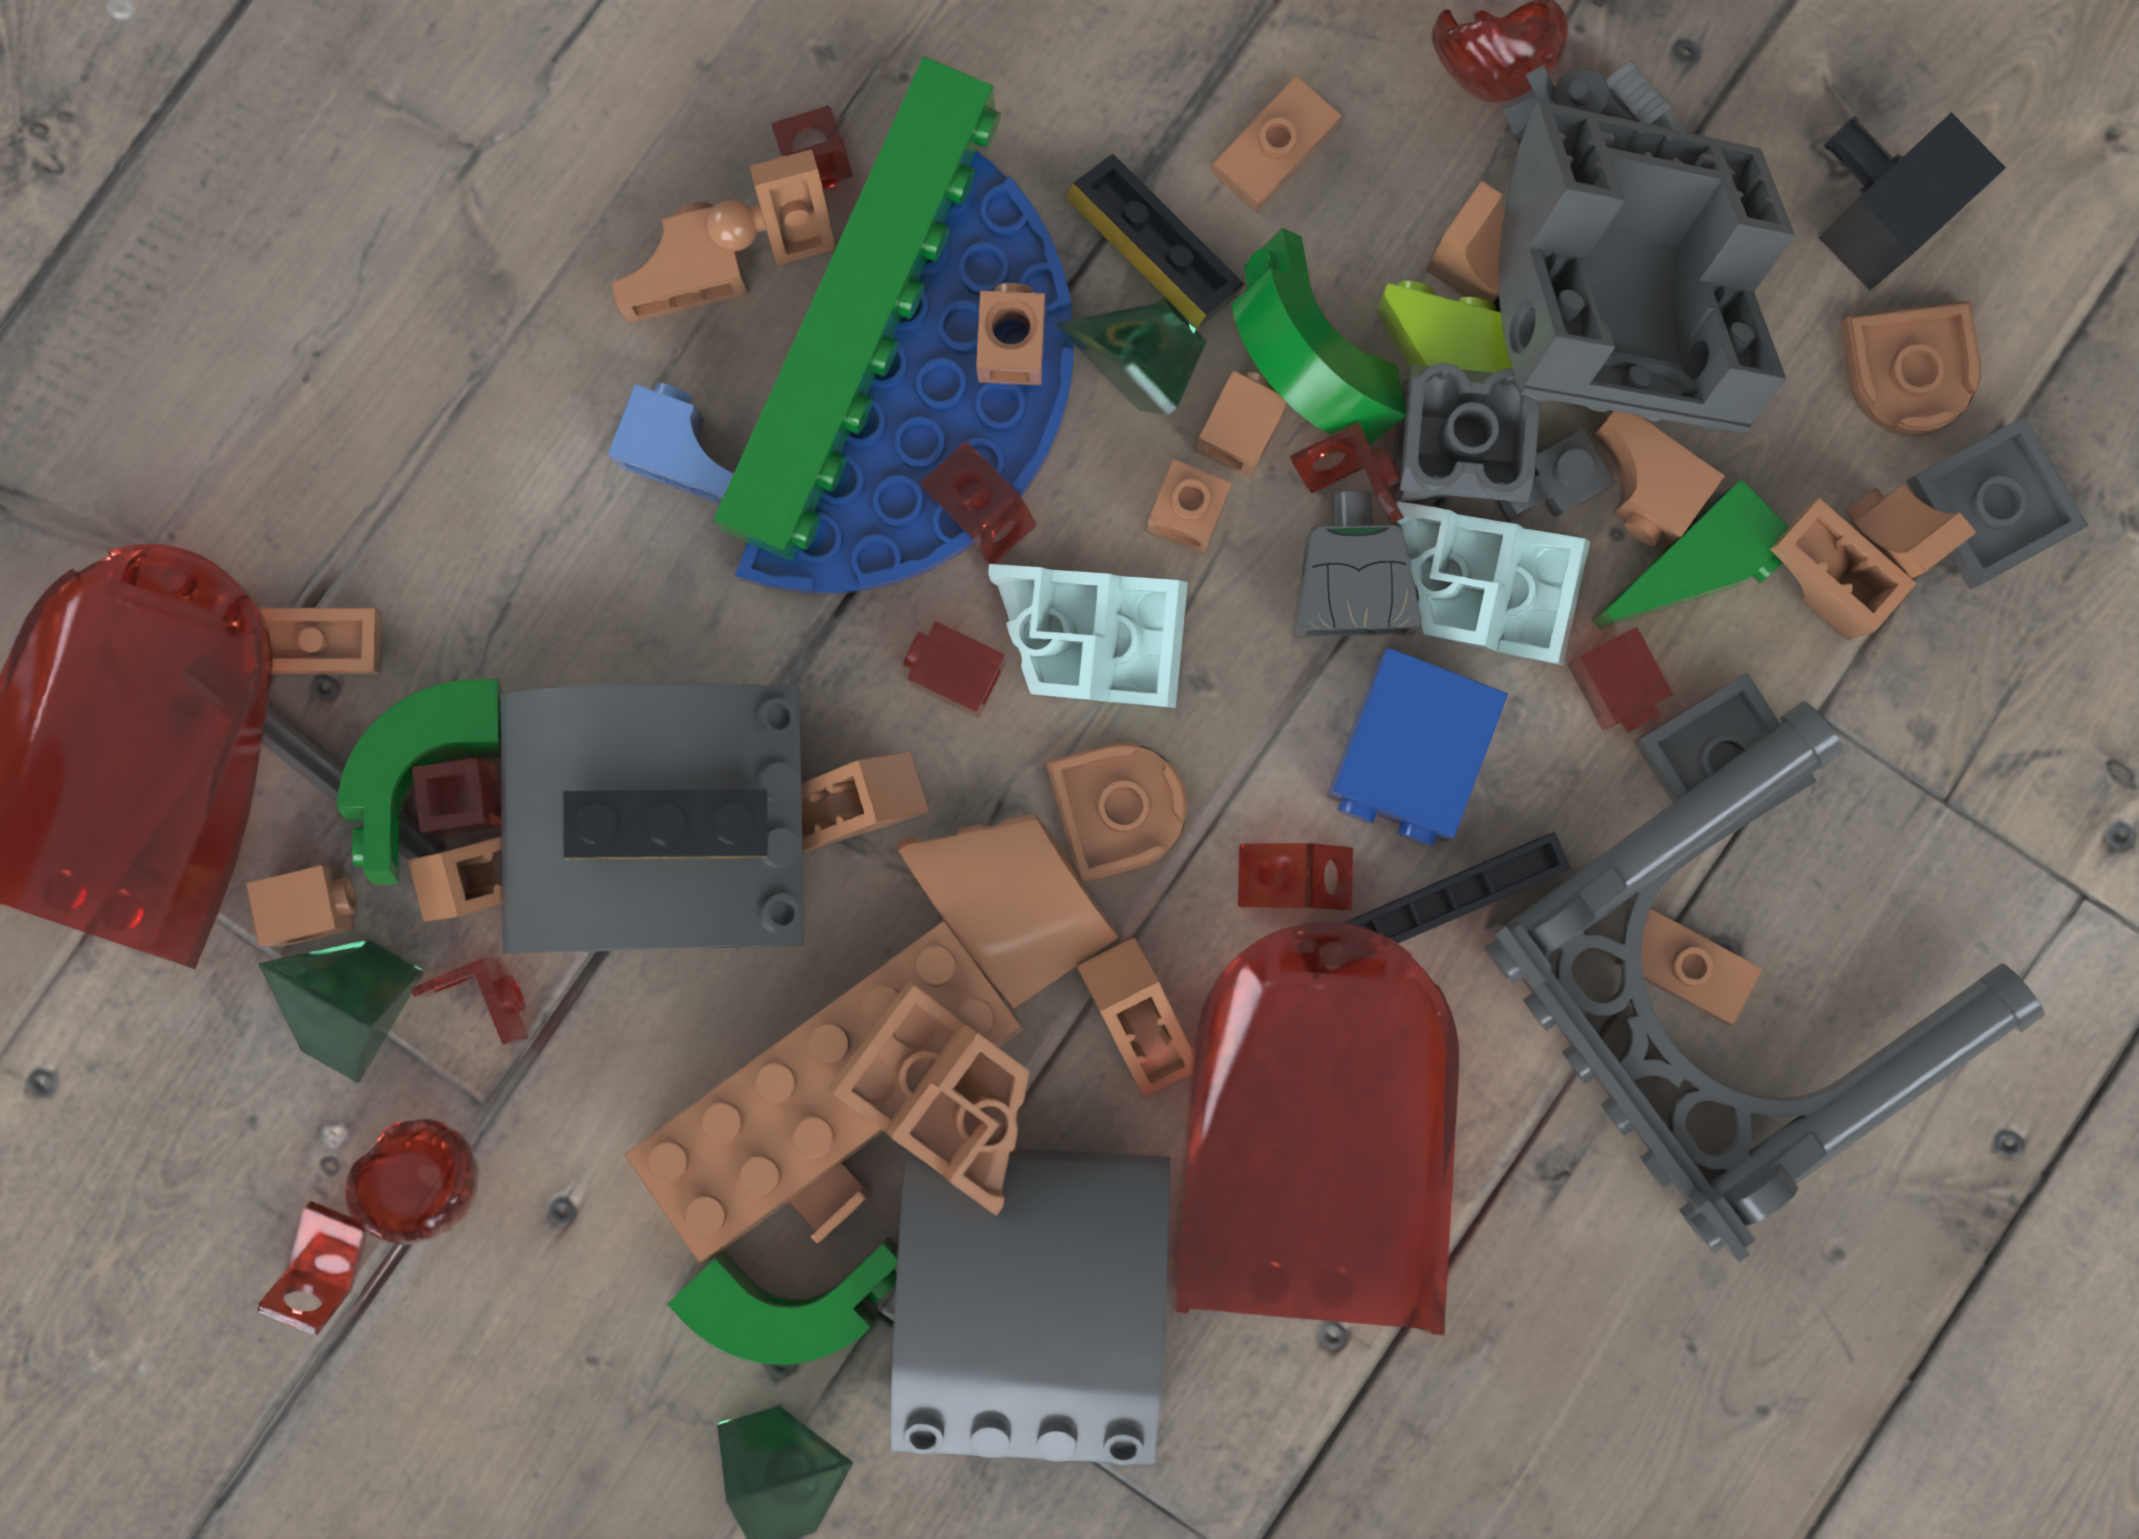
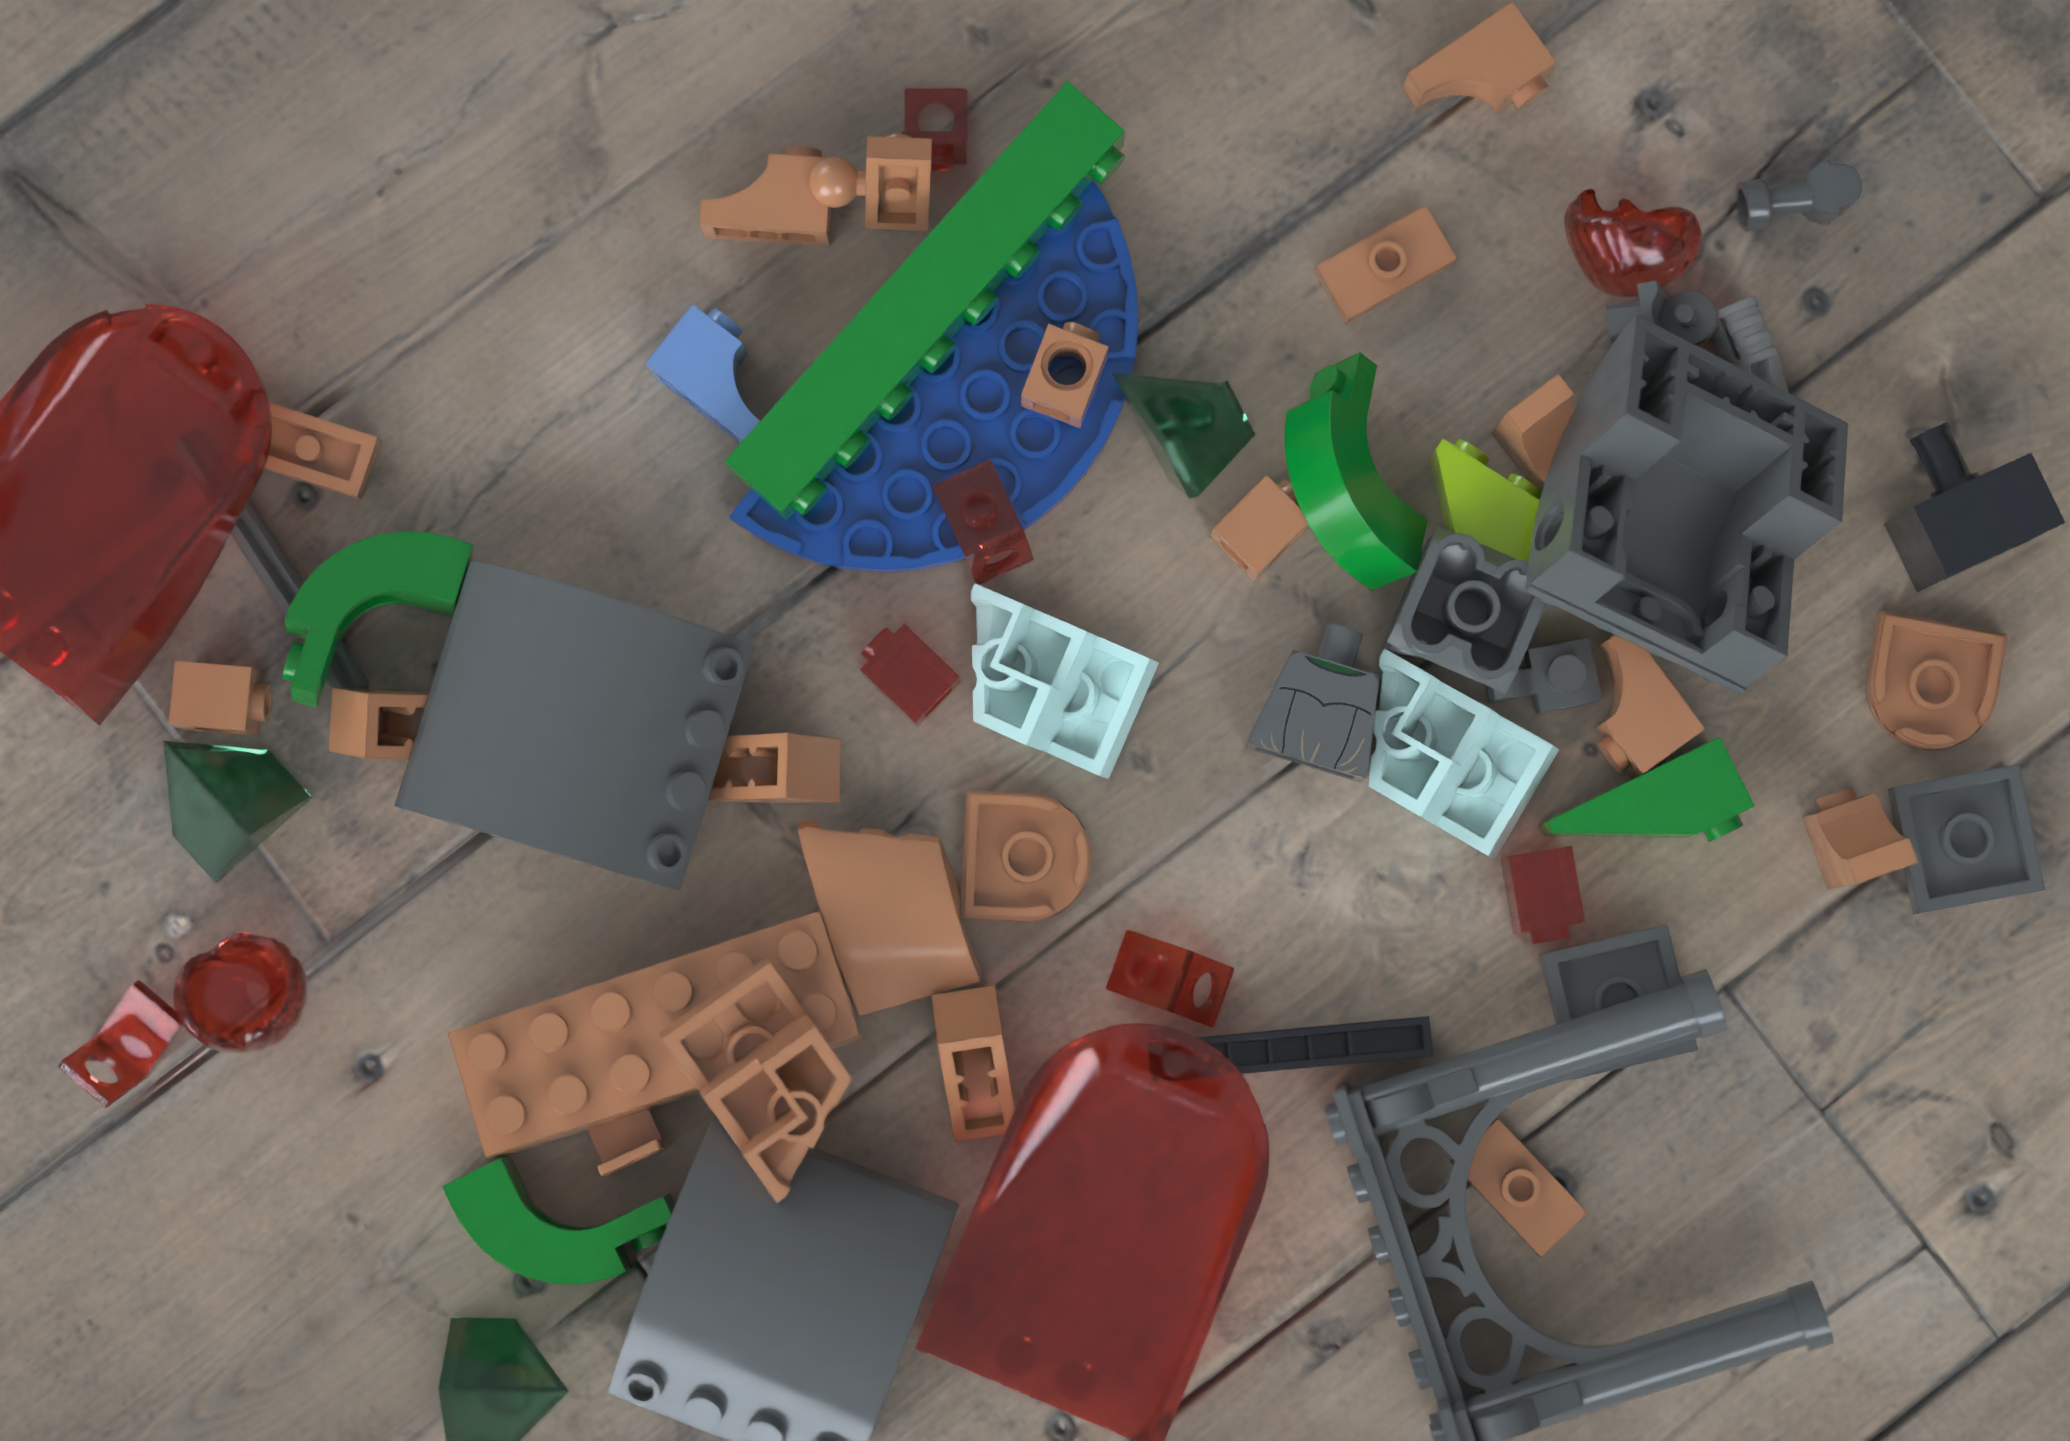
camera: 20 degrees right, 0 degrees up
clear red bracket [411,958,529,1045] -> none
clear red brick [412,758,502,836] -> none
black plate [563,789,768,860] -> none
black plate [1065,154,1244,329] -> none
nougat brick [1146,459,1232,555] -> none
clear red bracket [1290,422,1404,524] -> none
blue brick [1326,648,1508,847] -> none
nougat arch [1769,498,1917,641] -> none

